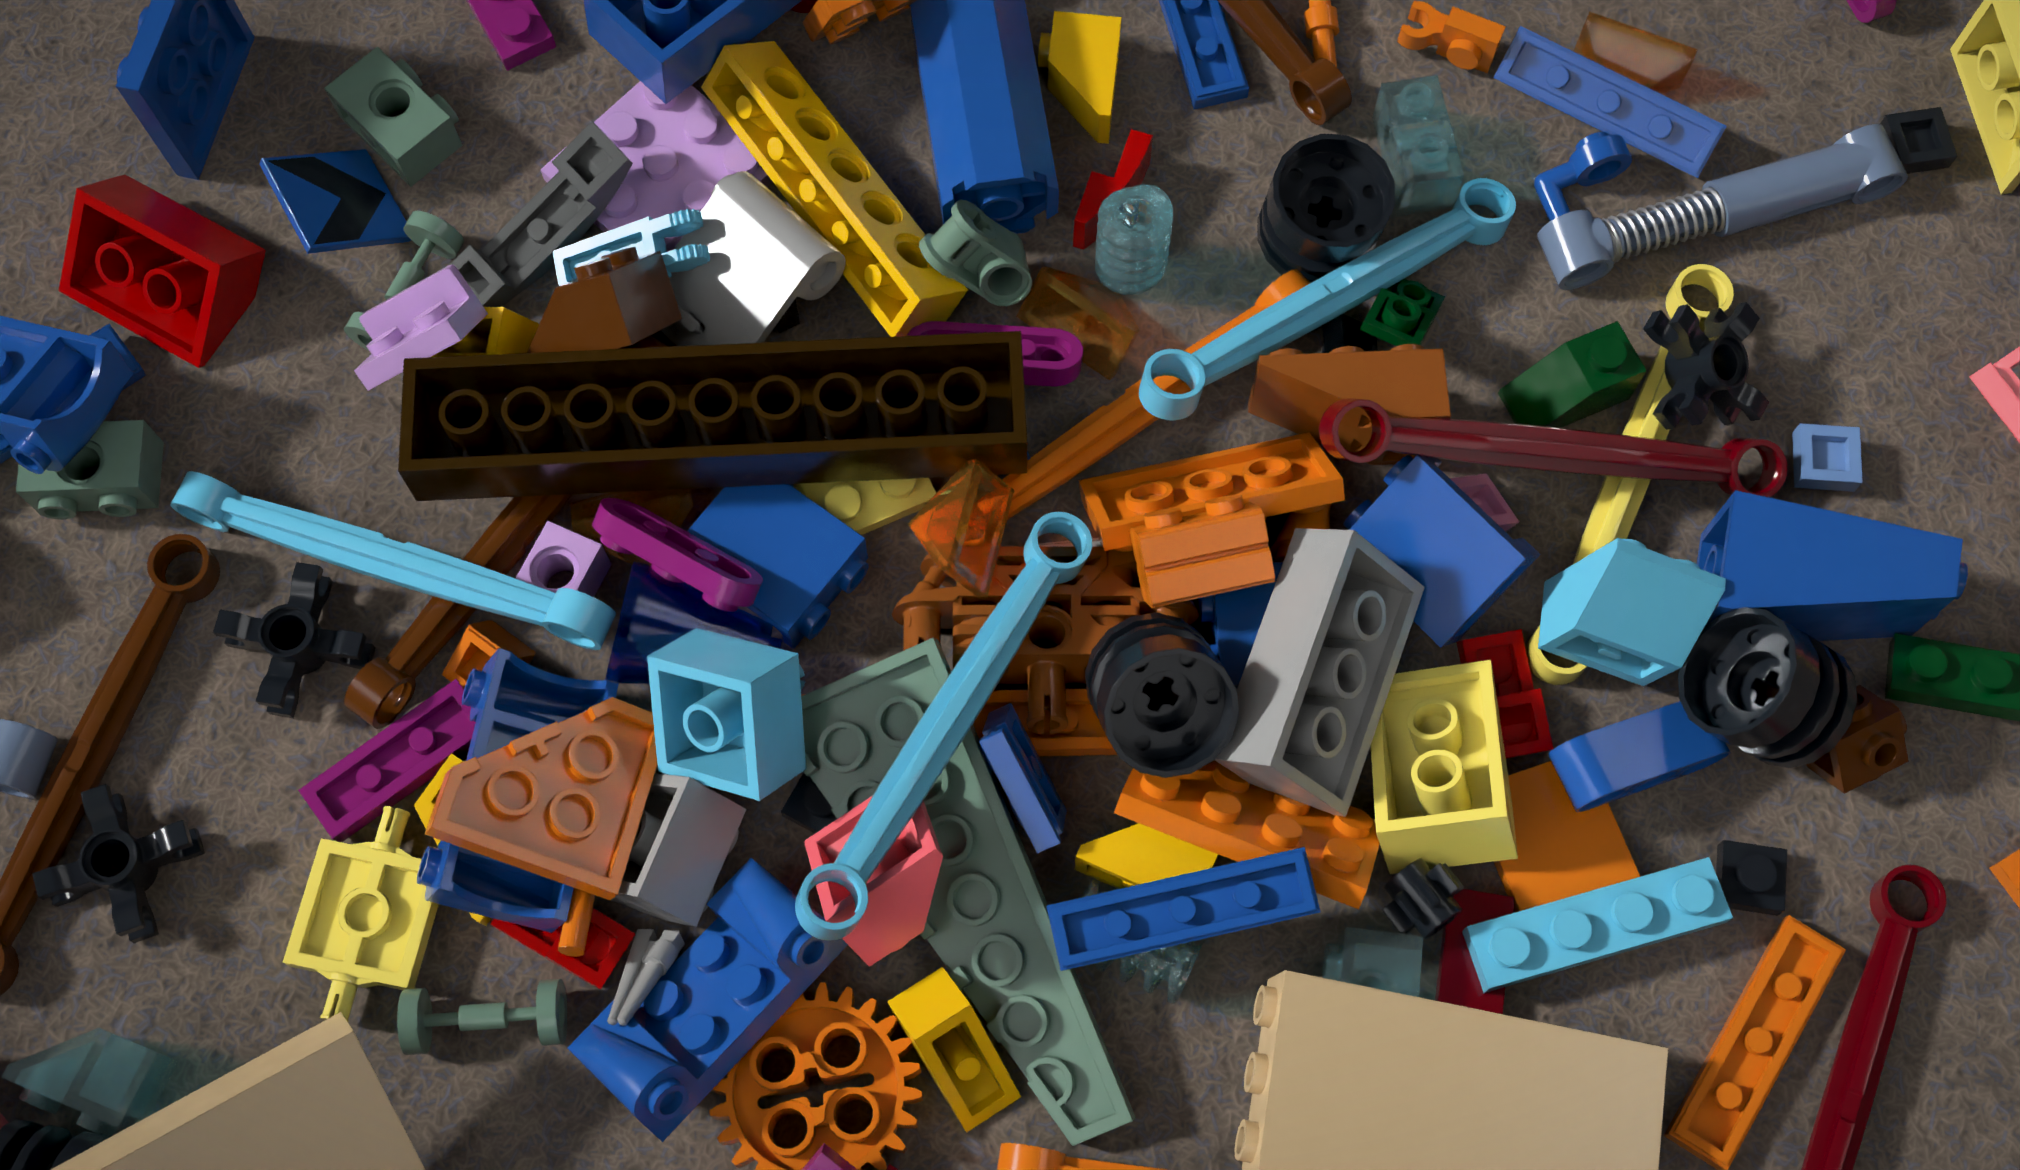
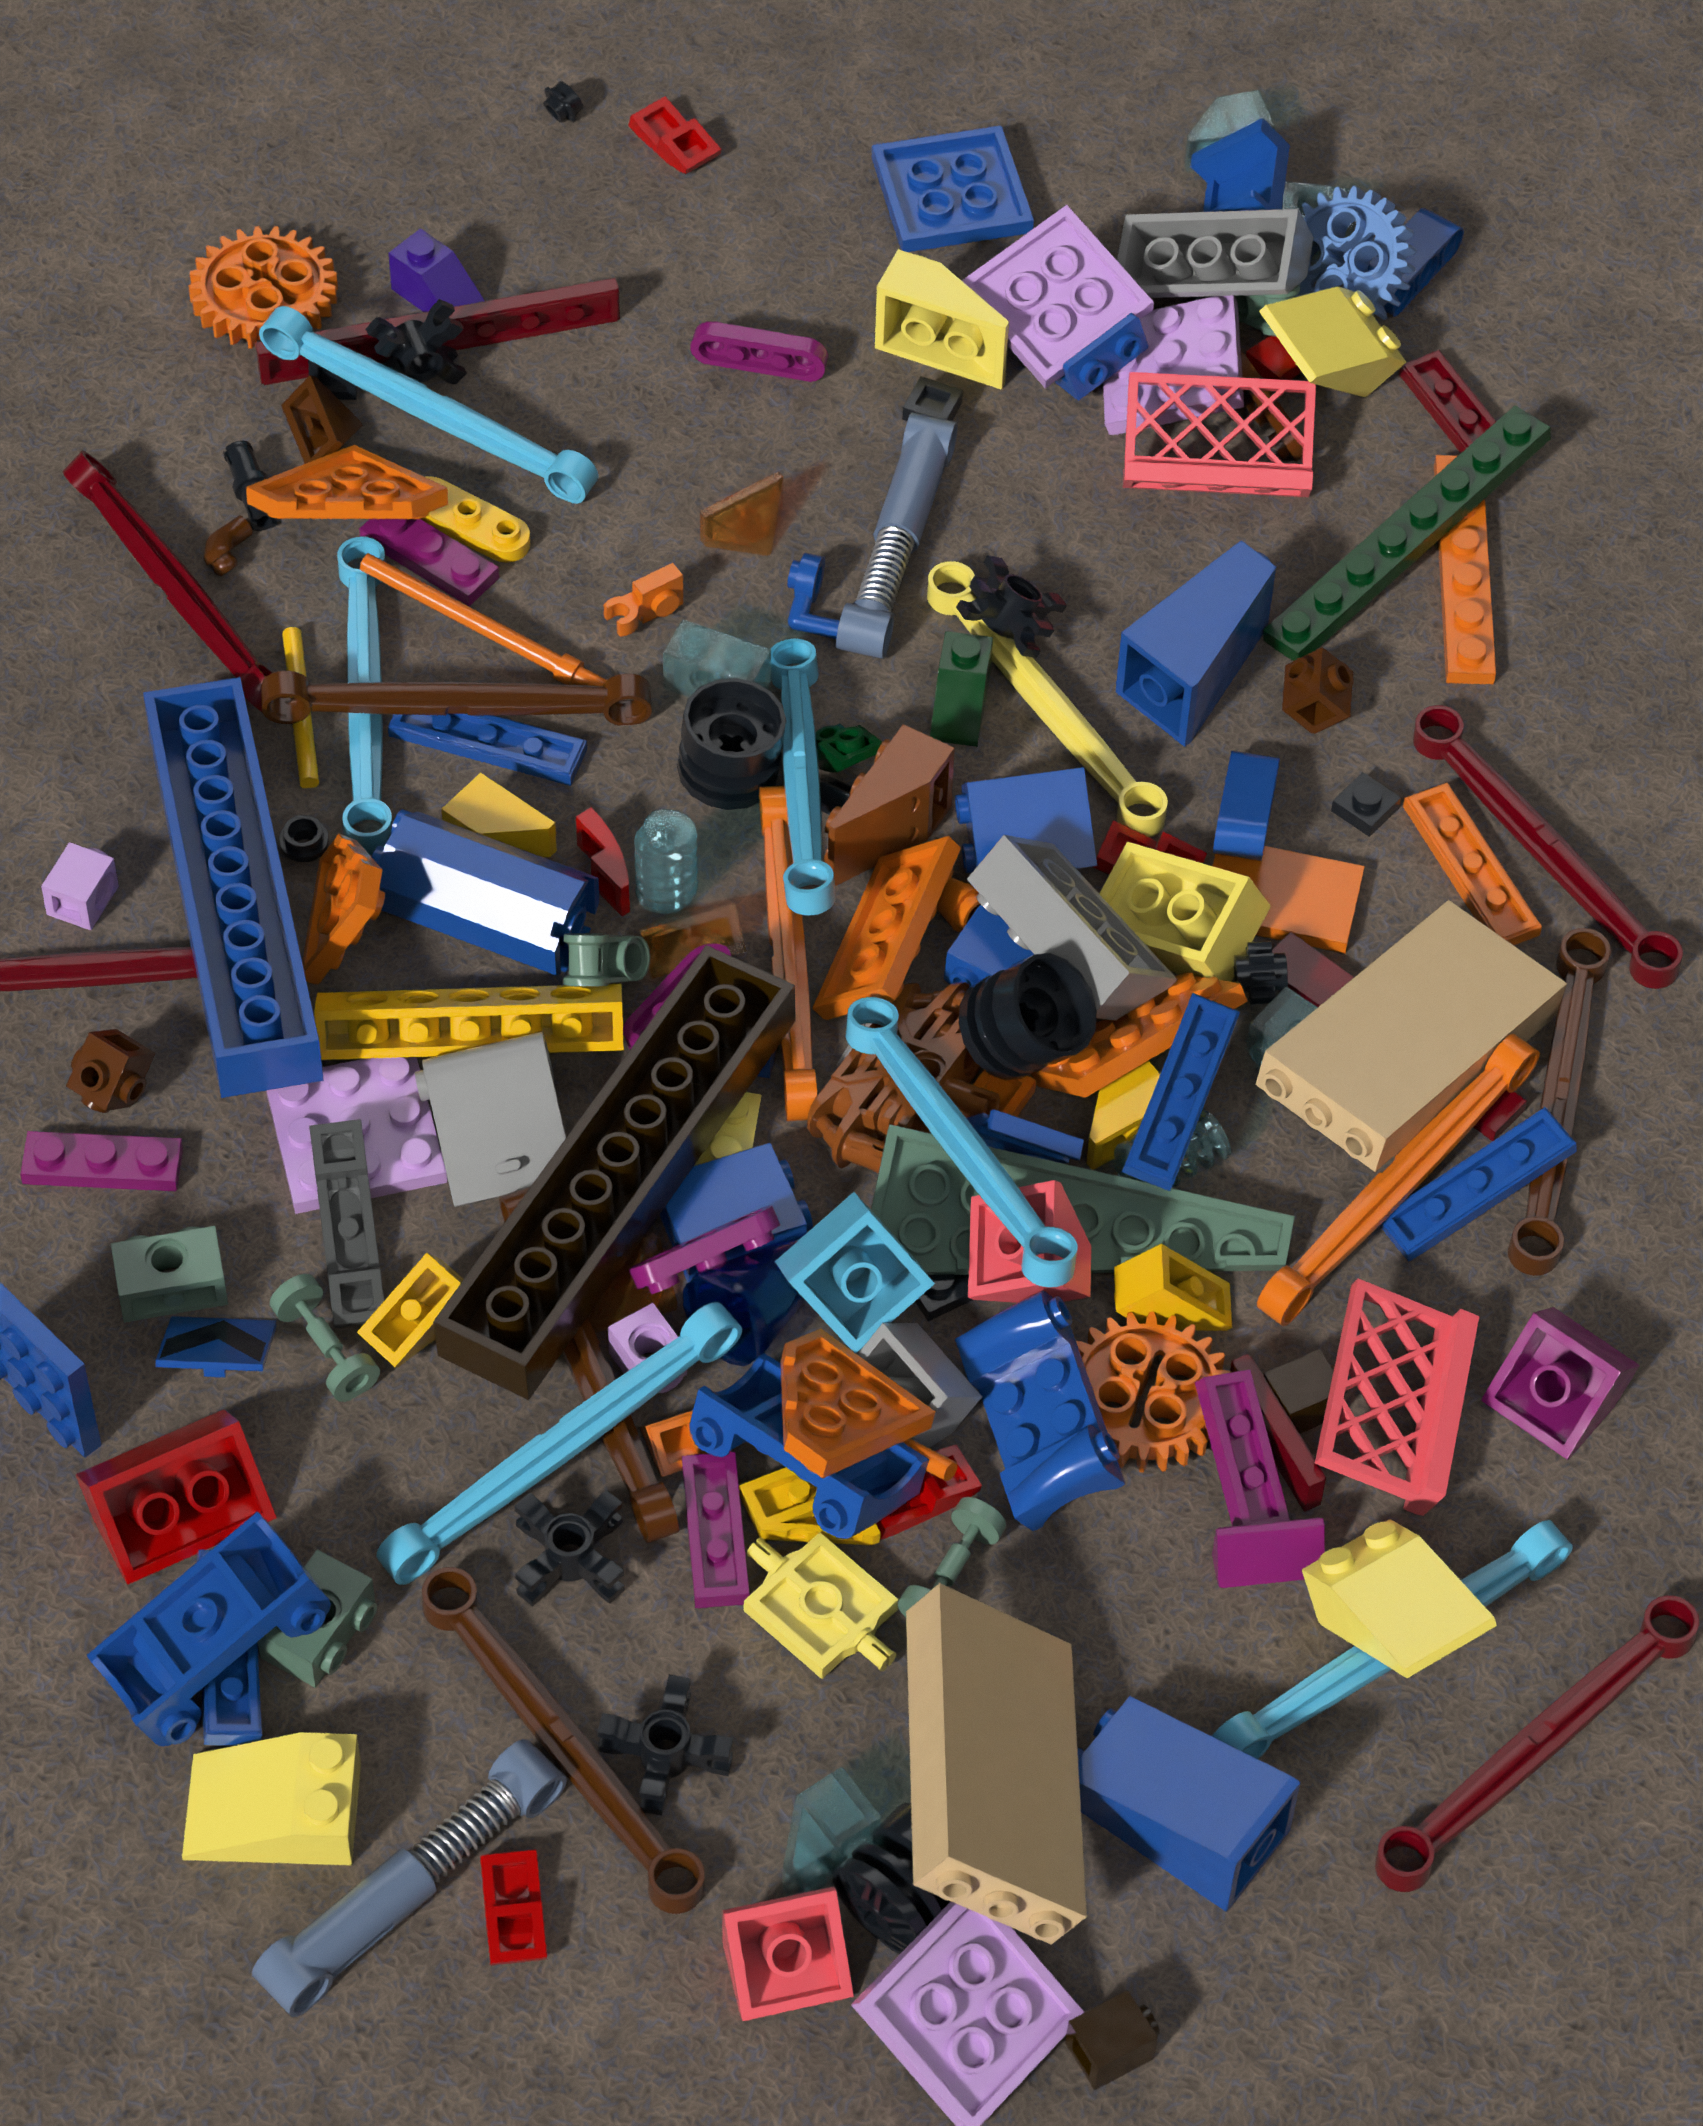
camera: 60 degrees left, 15 degrees down
lavender bracket [354,265,488,391] -> none
reddish brown slope [527,246,682,353] -> none
medium azure hinge [552,209,710,286] -> none
light grey piece [607,928,685,1026] -> none
clear orange slope [908,459,1014,598] -> none
orange brick [1130,495,1275,608] -> none
dark red piece [1319,398,1787,497] -> none
medium azure plate [1462,857,1733,993] -> none
blue tile [1493,26,1727,178] -> none
medium azure slope [1538,538,1726,686] -> none
black wheel [1678,607,1857,768] -> none
medium blue plate [1792,423,1863,492] -> none

